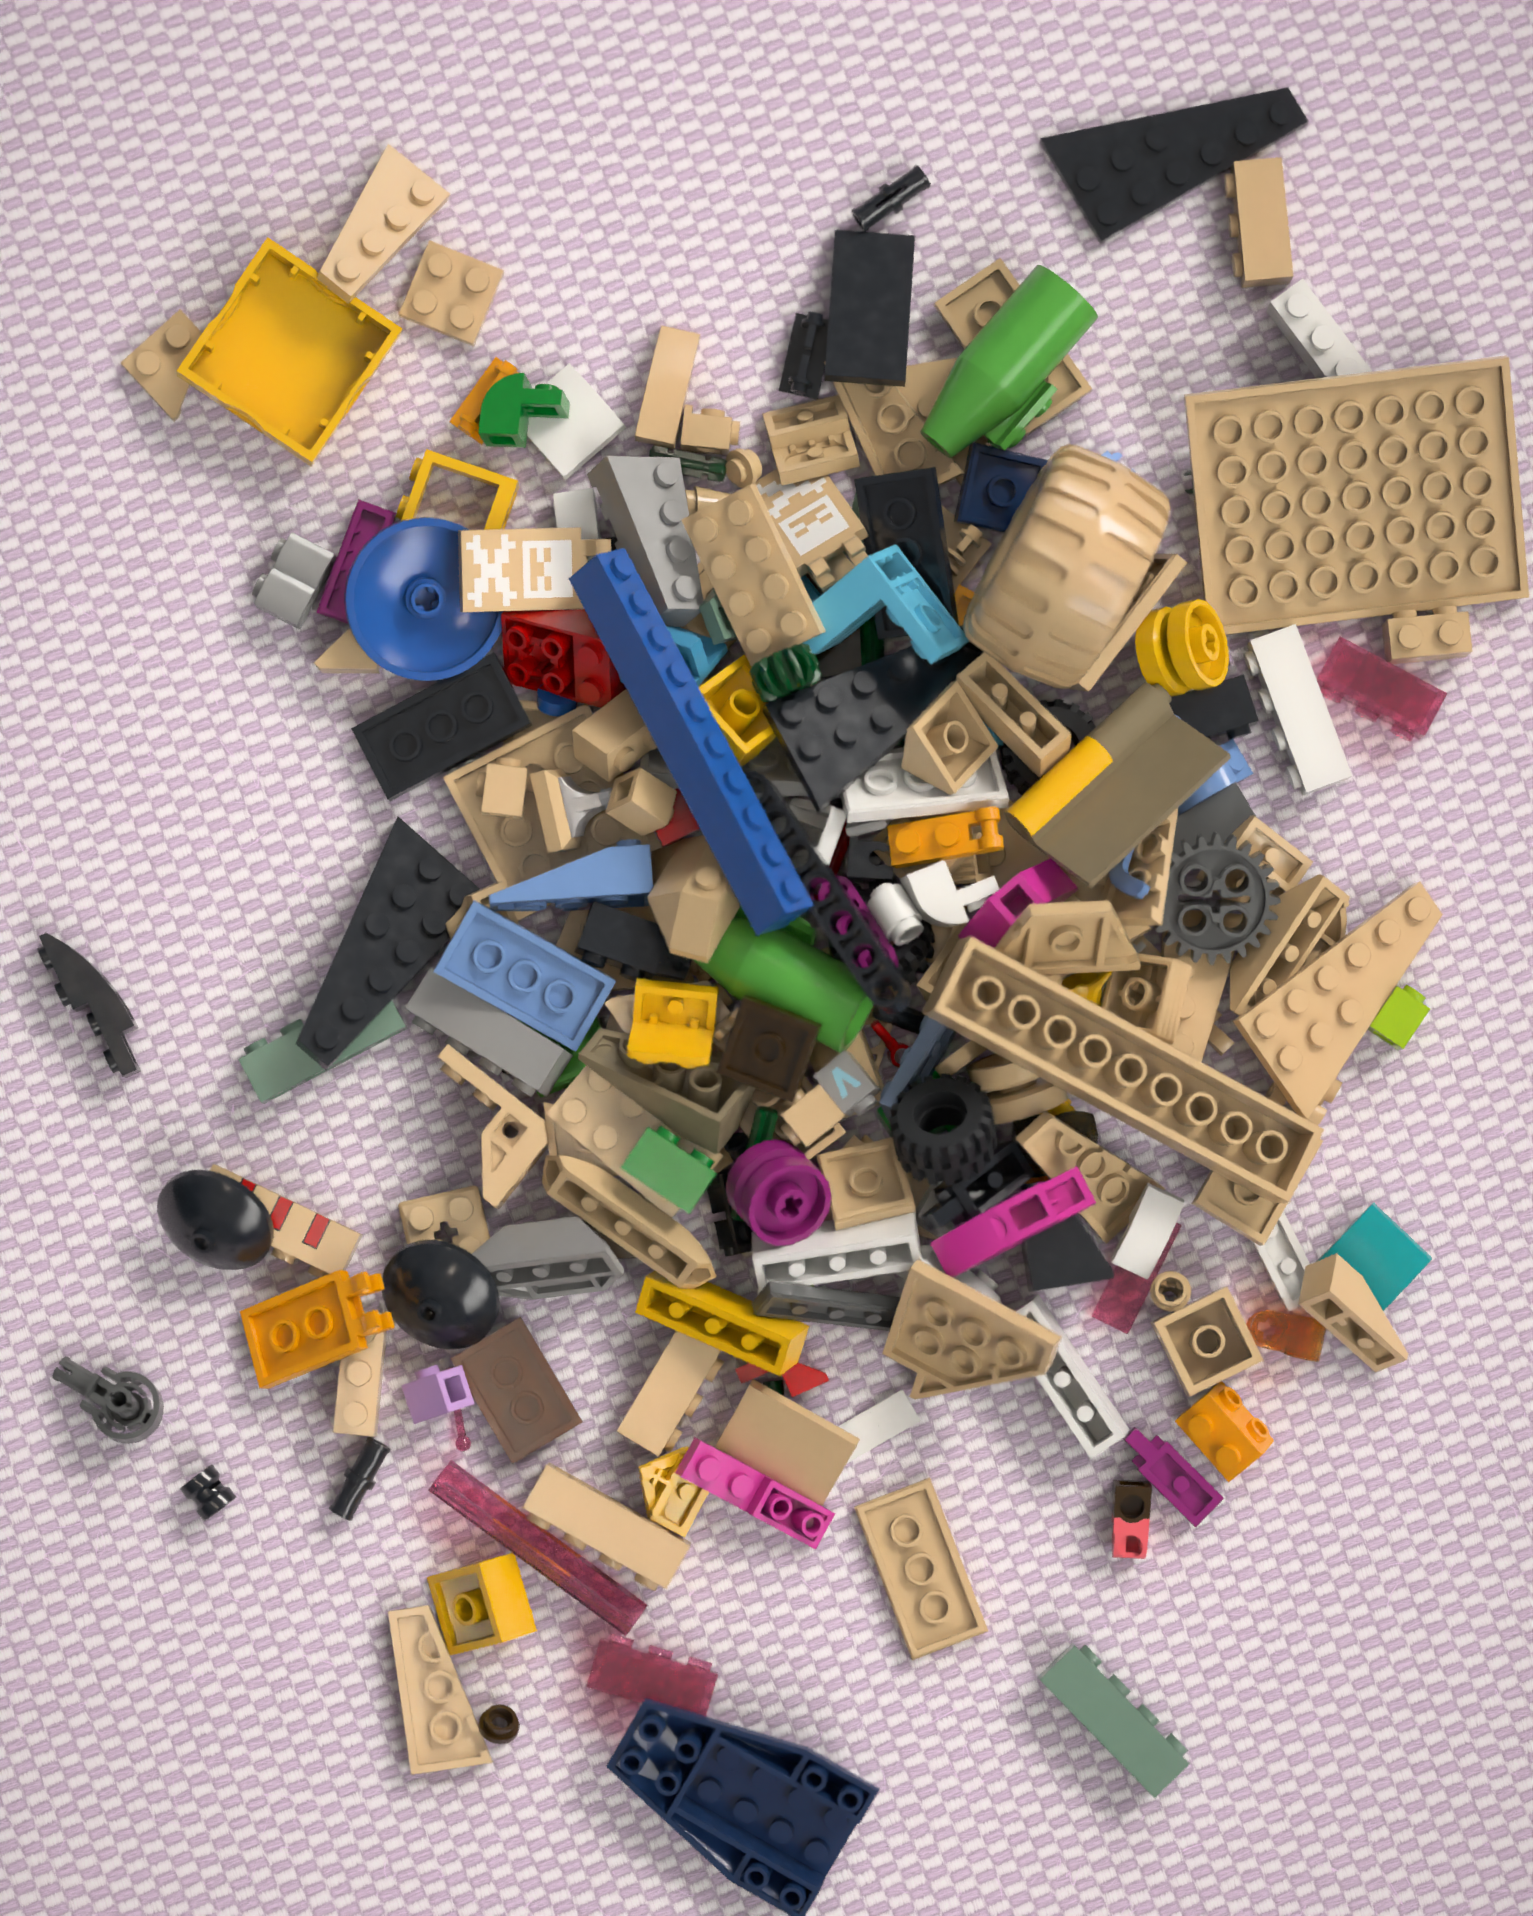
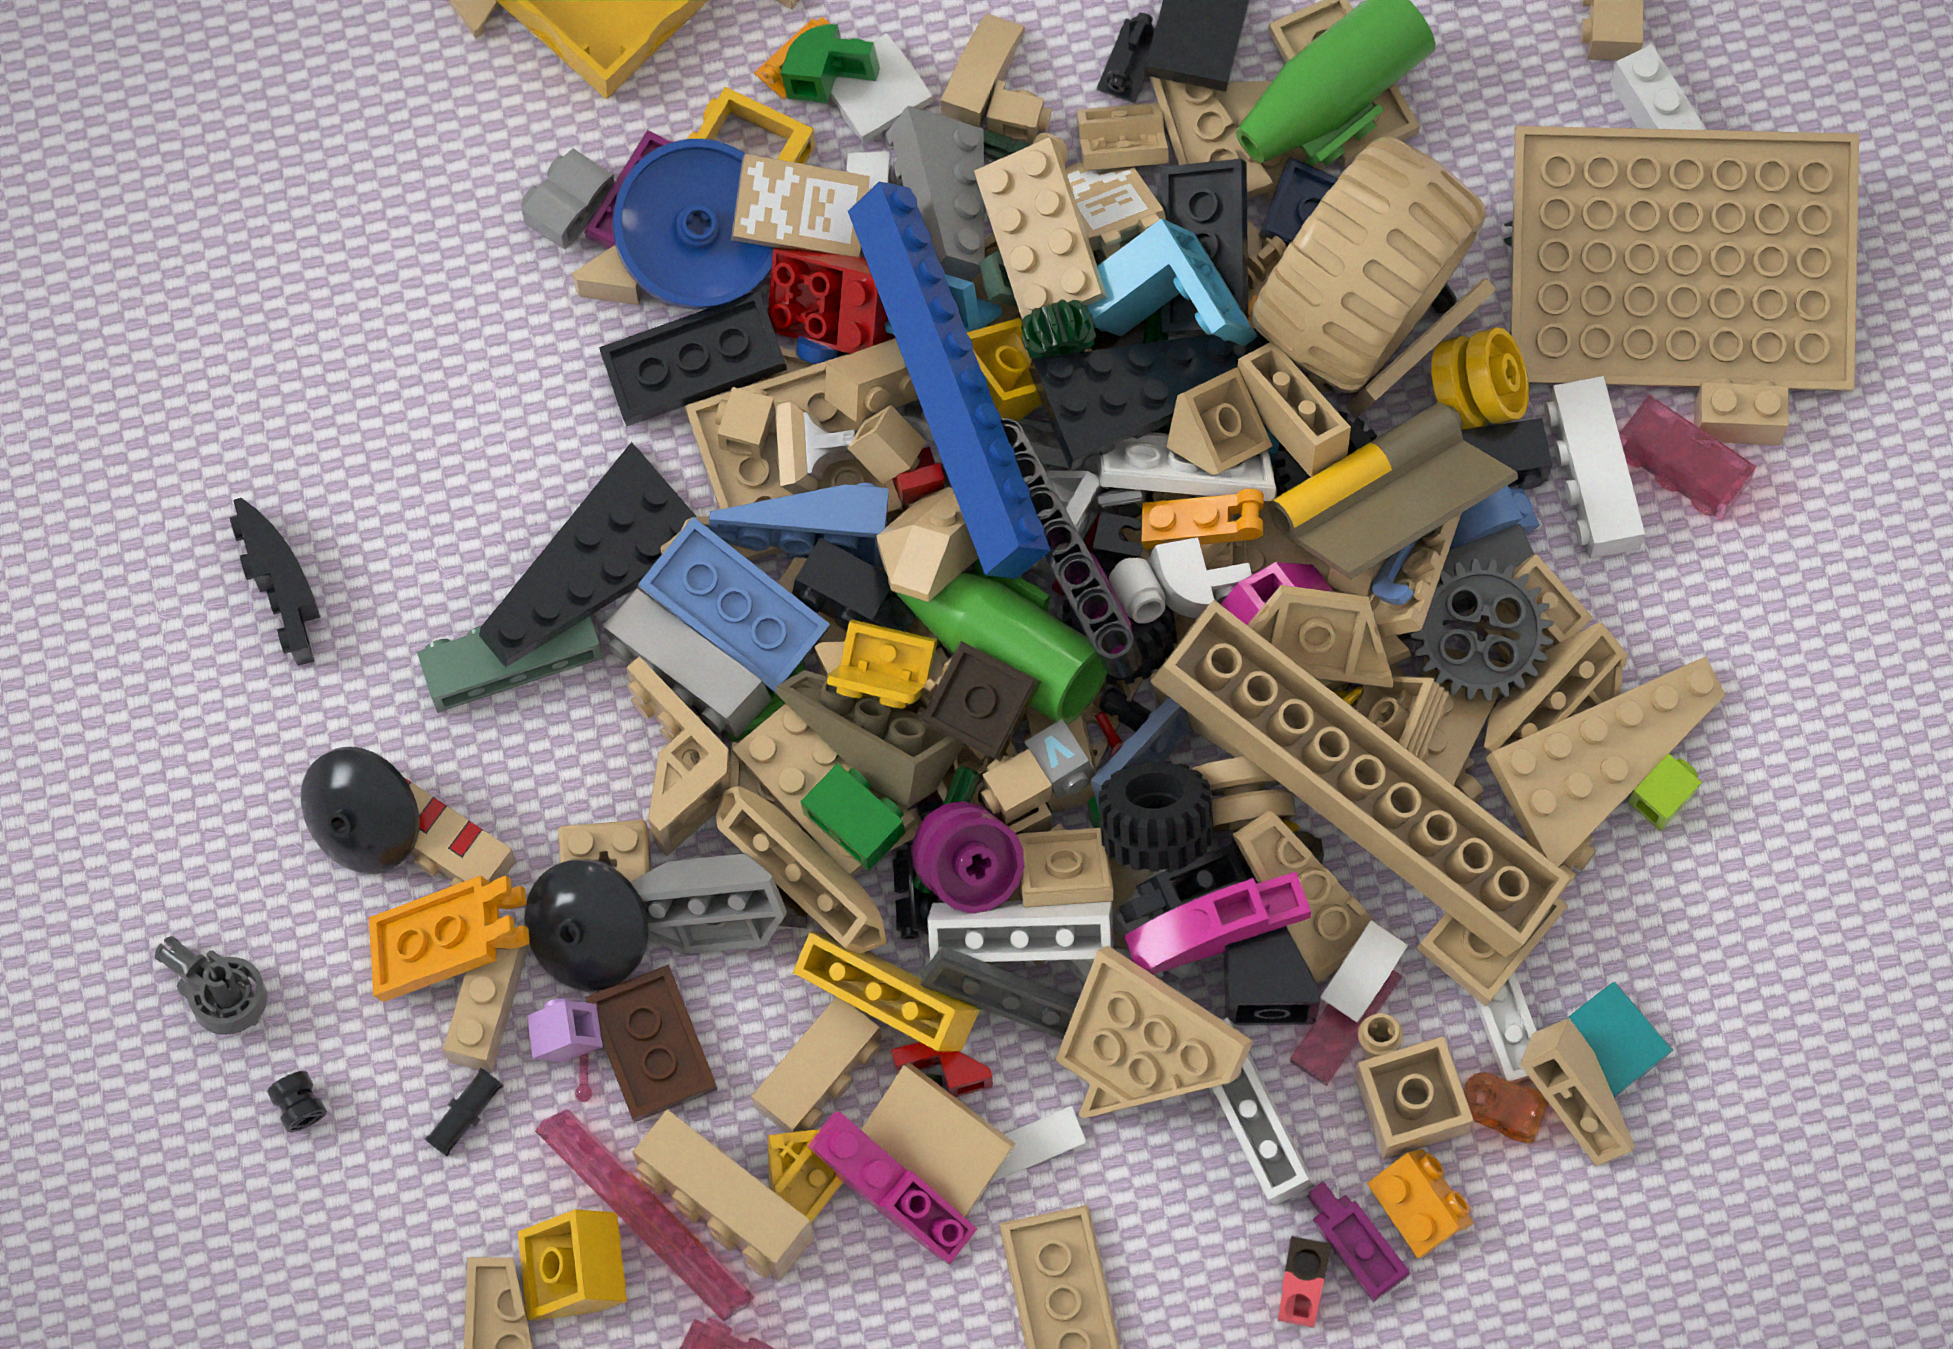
camera: 15 degrees right, 15 degrees down
tan tile [934,1040,987,1077] -> none

